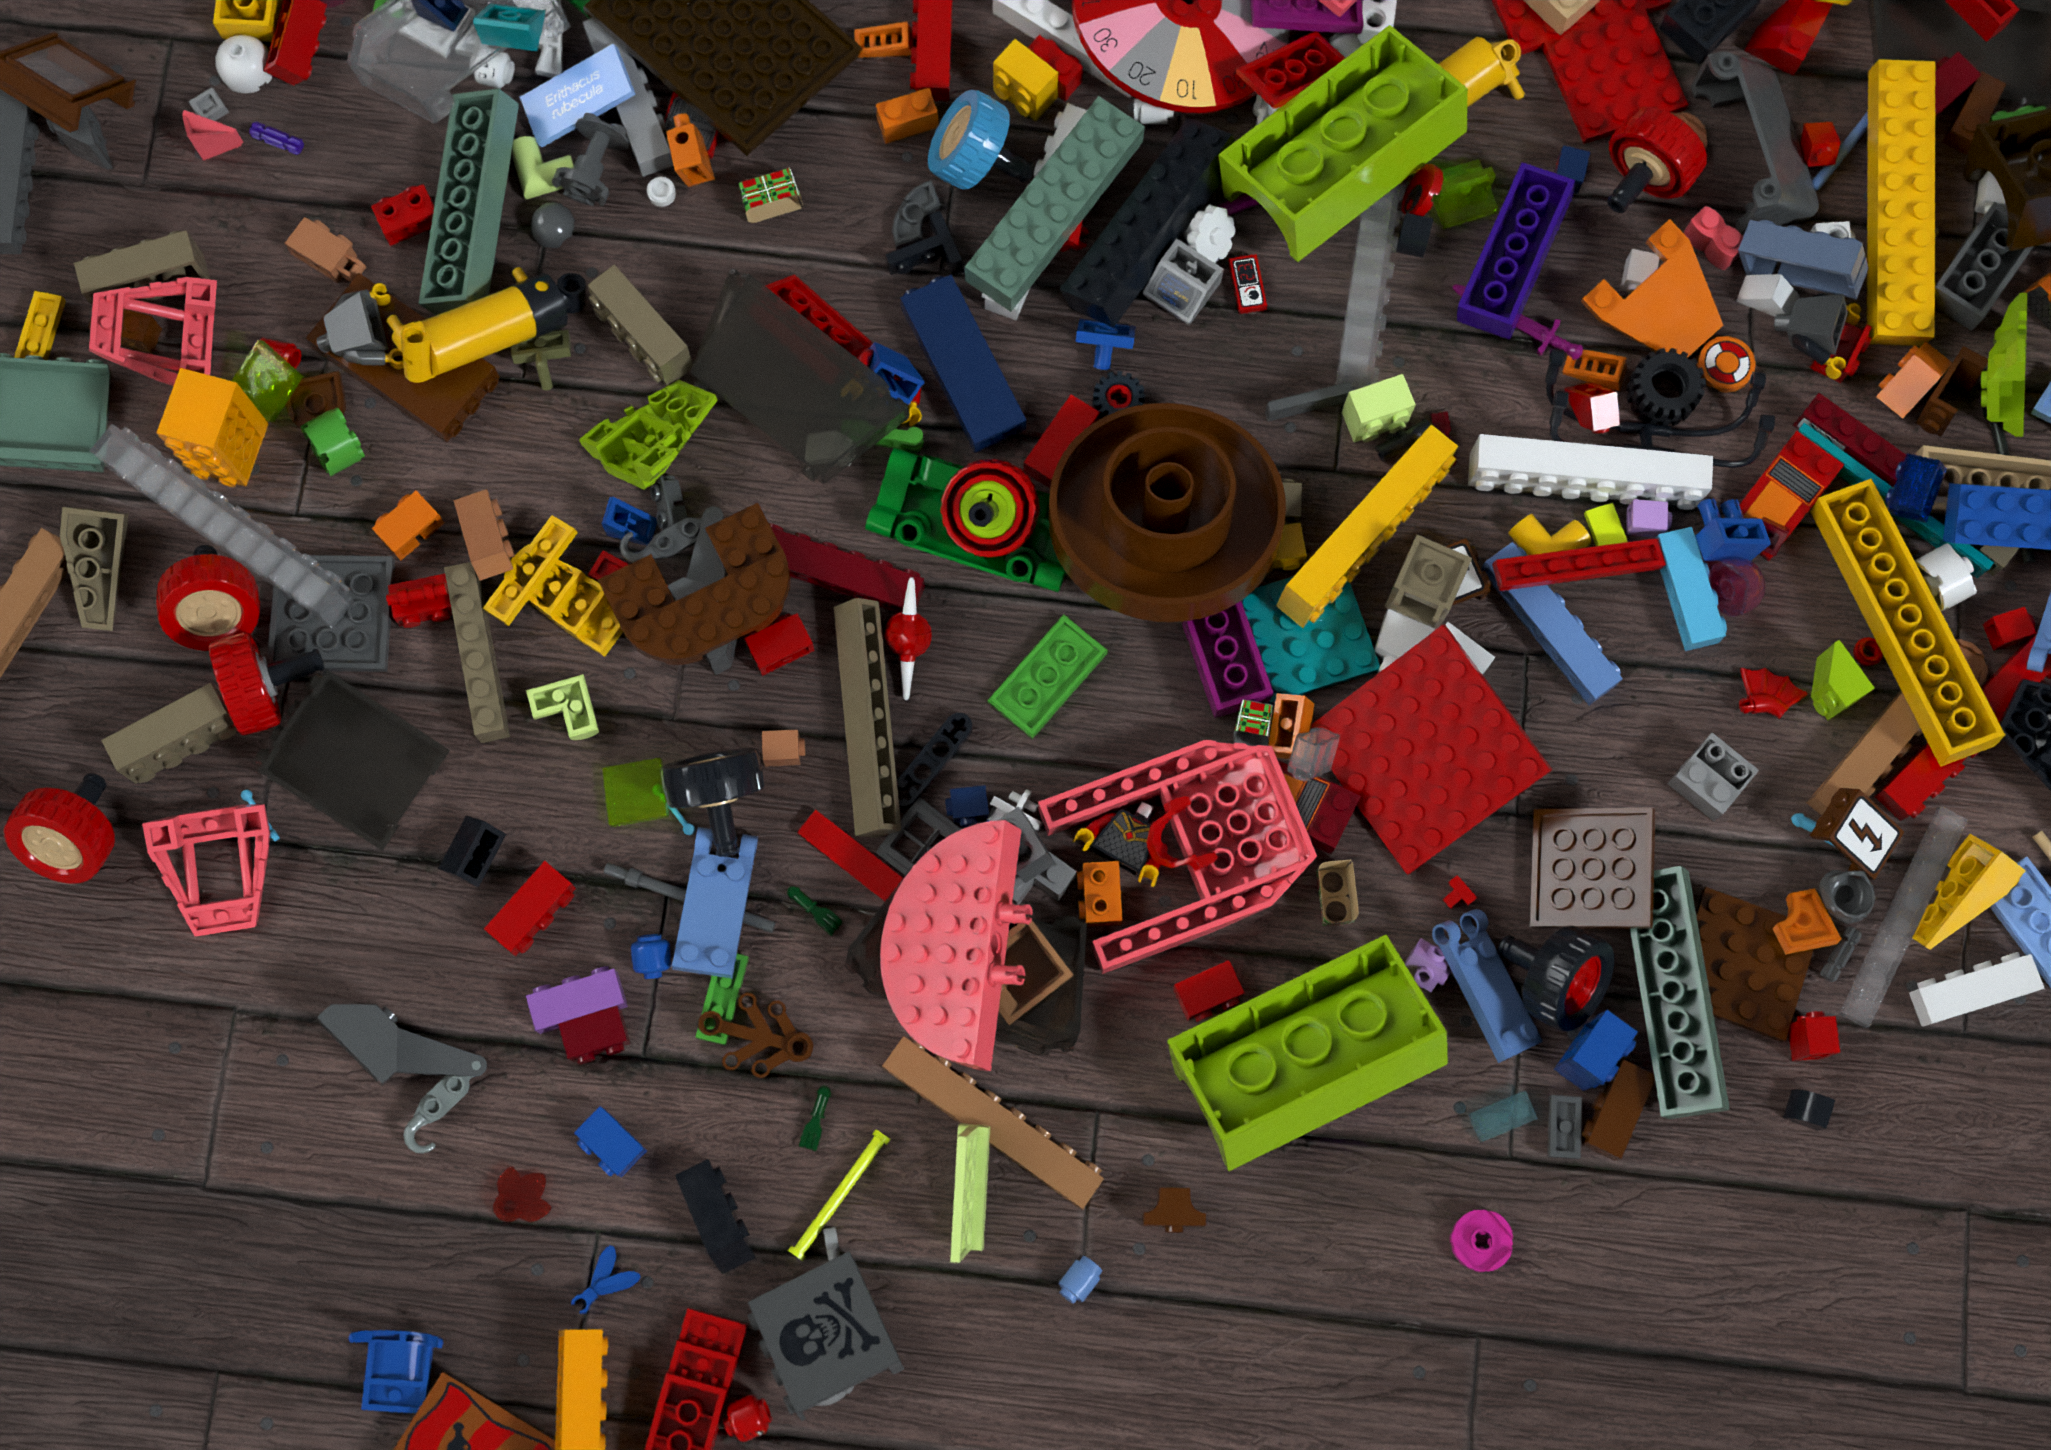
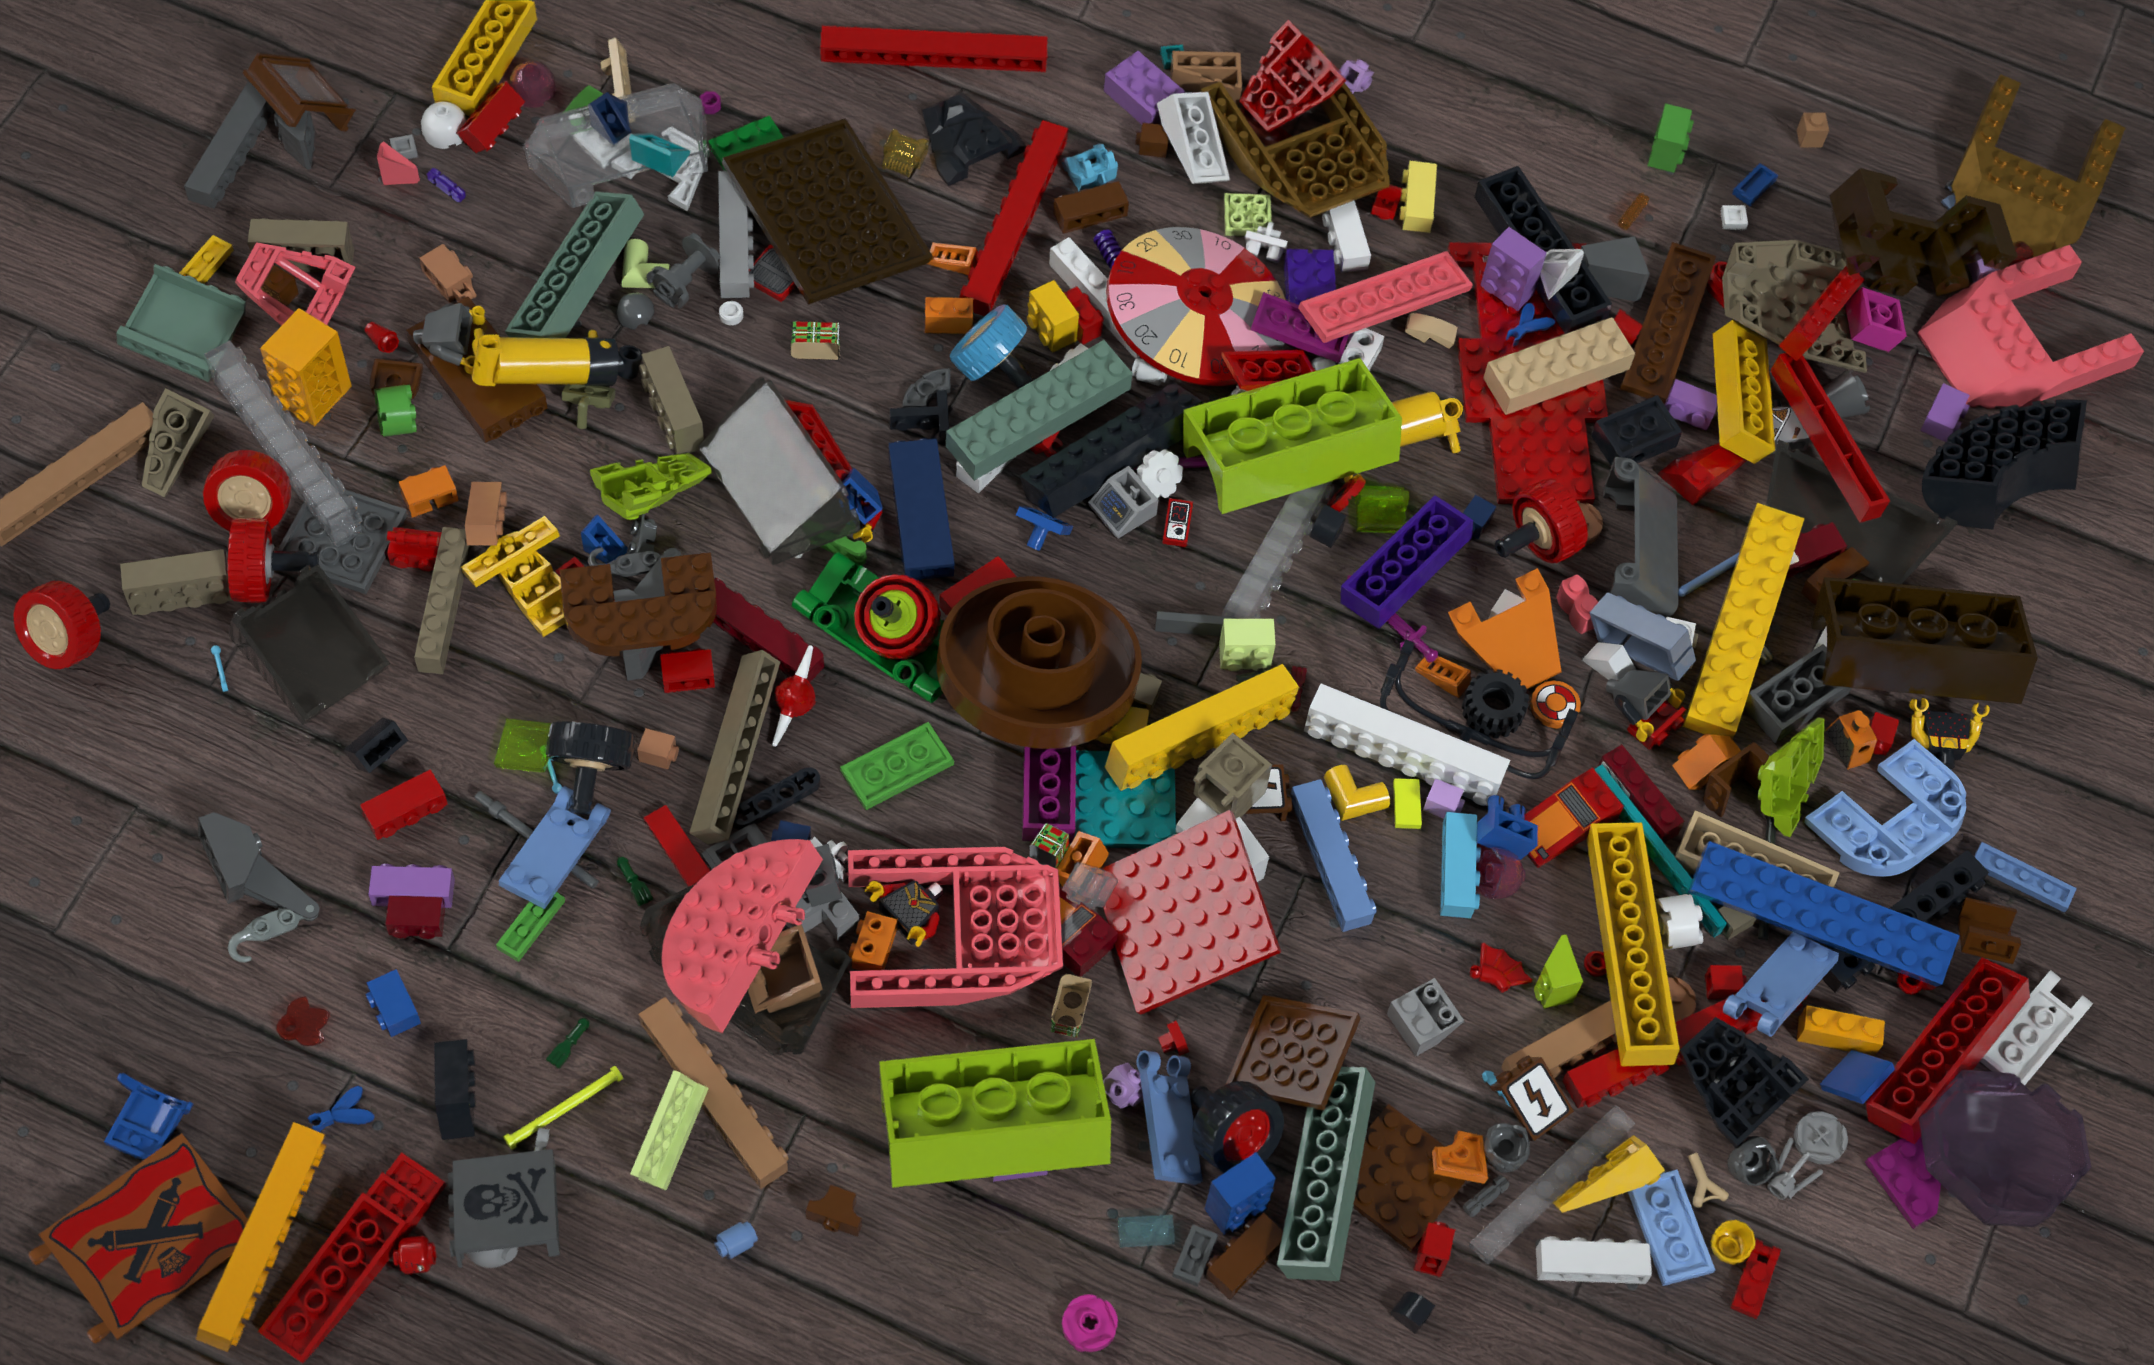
camera: 15 degrees right, 15 degrees down
coral windscreen [142,804,270,937] -> none
clear neon green tile [232,340,303,422] -> none
red brick [371,184,434,246] -> none
white head [470,48,514,88] -> none
light blue tile [520,44,636,147] -> none
yellowish green brick [526,674,599,740] -> none
blue head [631,934,672,979] -> none
orange torso [666,114,715,187] -> none
reddish brown plant [698,993,813,1078] -> none
black bush [1093,371,1145,418] -> none
red helmet [1146,796,1218,871] -> none
red brick [1172,960,1245,1023] -> none
red plate [1492,538,1666,591] -> none
red slope [1564,382,1620,434] -> none
dark red tile [1762,516,1790,557] -> none
red brick [1800,122,1841,167] -> none
clear blue brick [1885,453,1947,523] -> none

